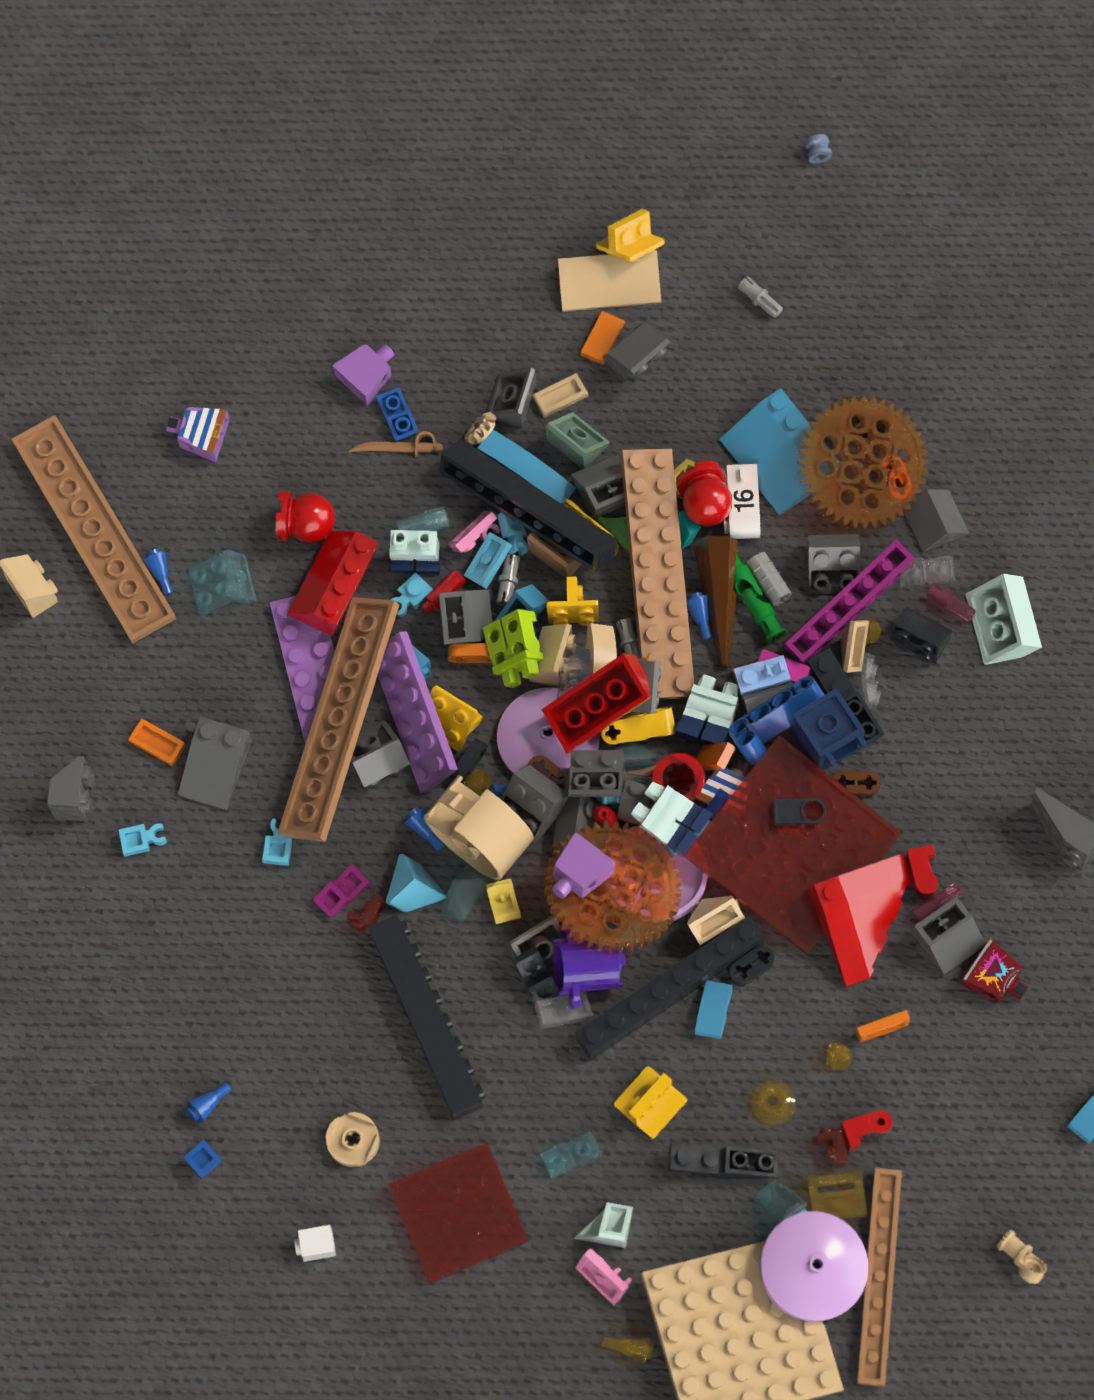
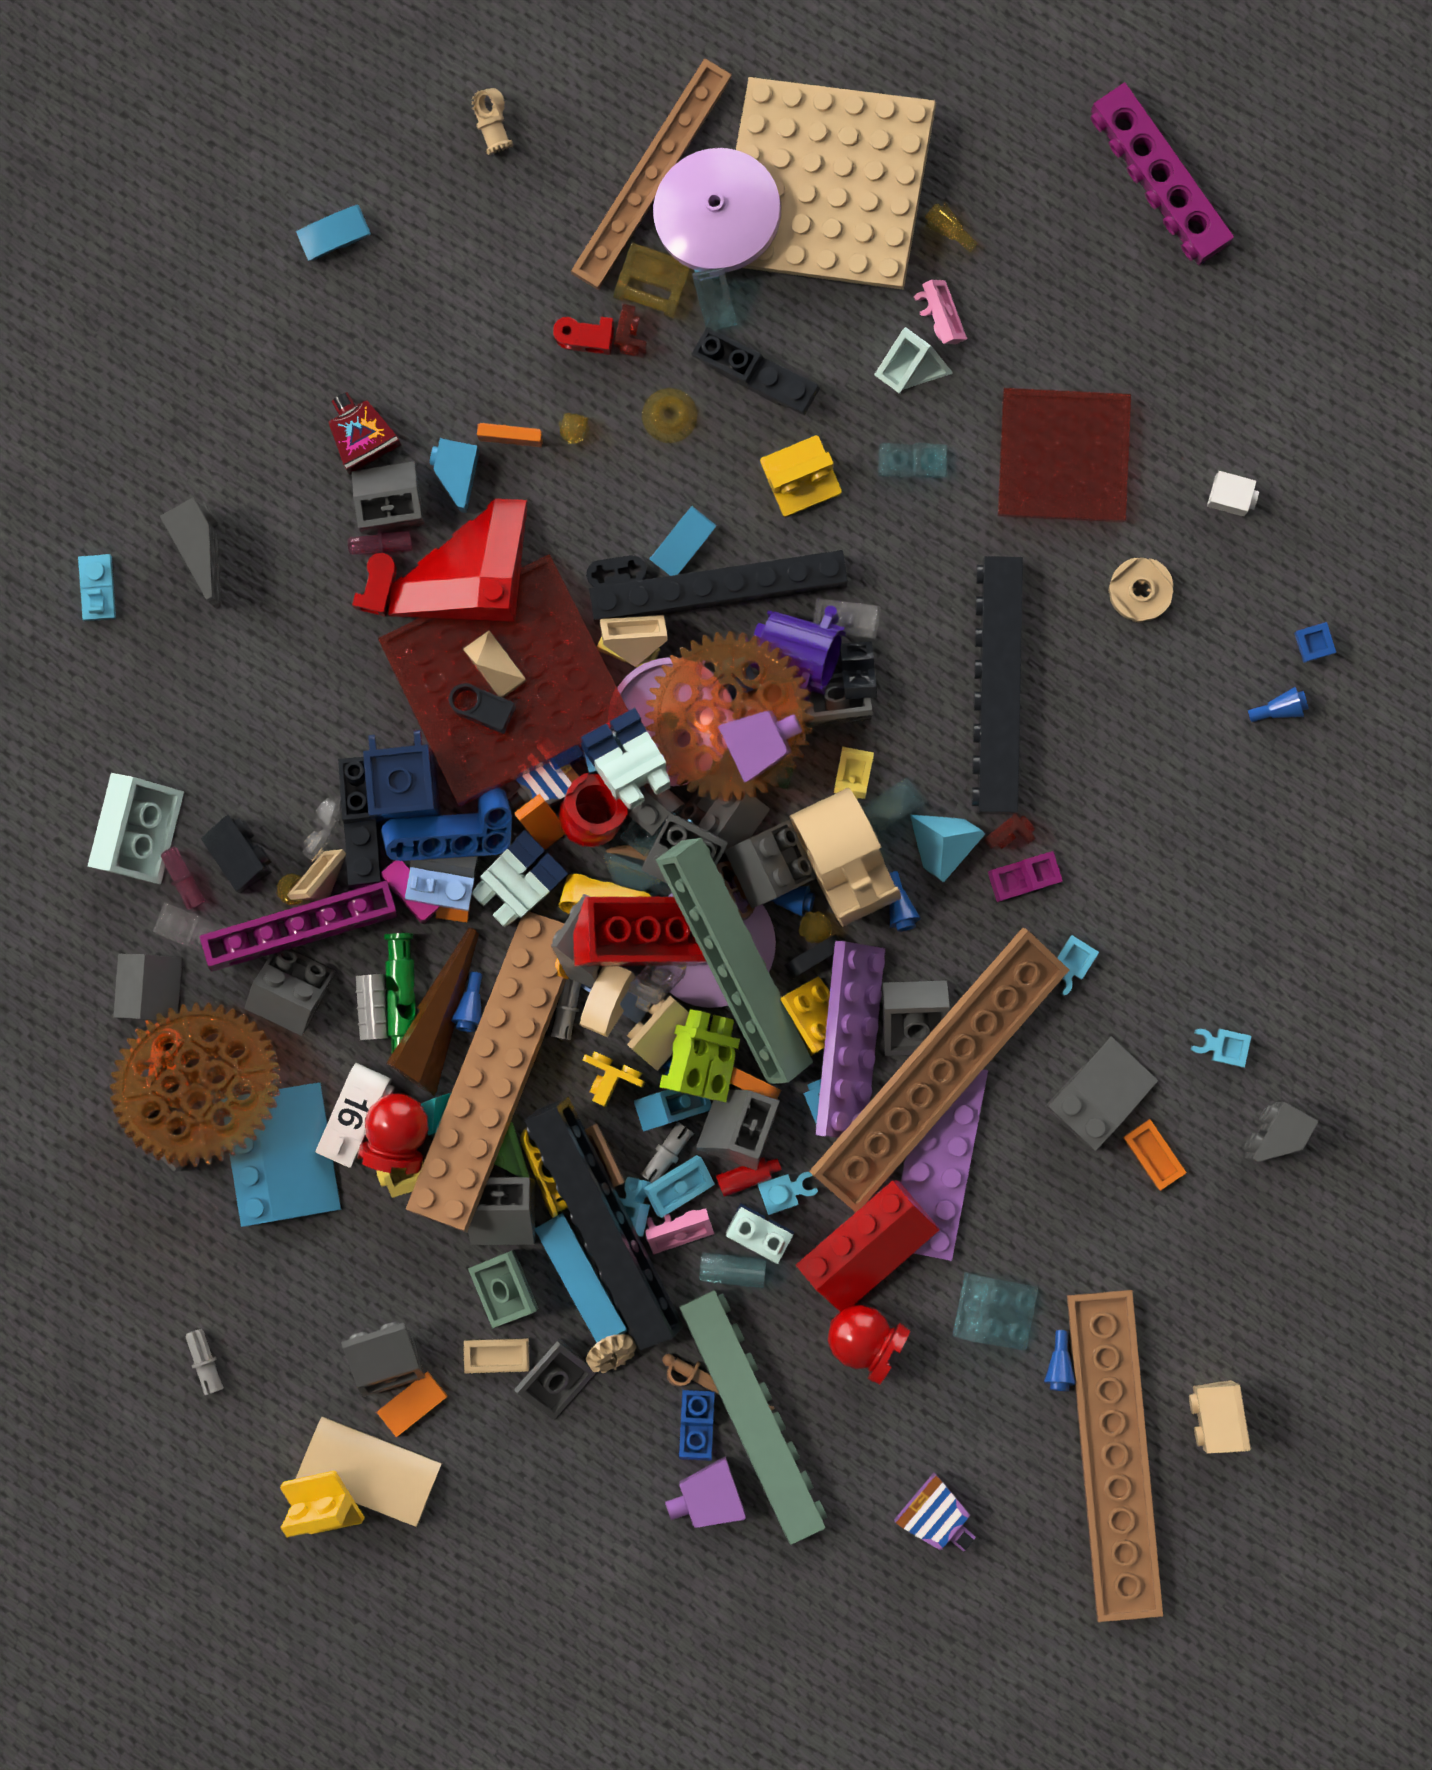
camera: 155 degrees left, 15 degrees up
red arm [594,805,621,838] -> none
sand blue wheel [805,134,833,163] -> none
reddish brown beam [831,771,881,797] -> none
none -> dark azure slope [430,438,480,513]
none -> tan slope [463,631,527,698]
none -> sand green brick [656,838,813,1084]
none -> sand green brick [678,1290,828,1545]

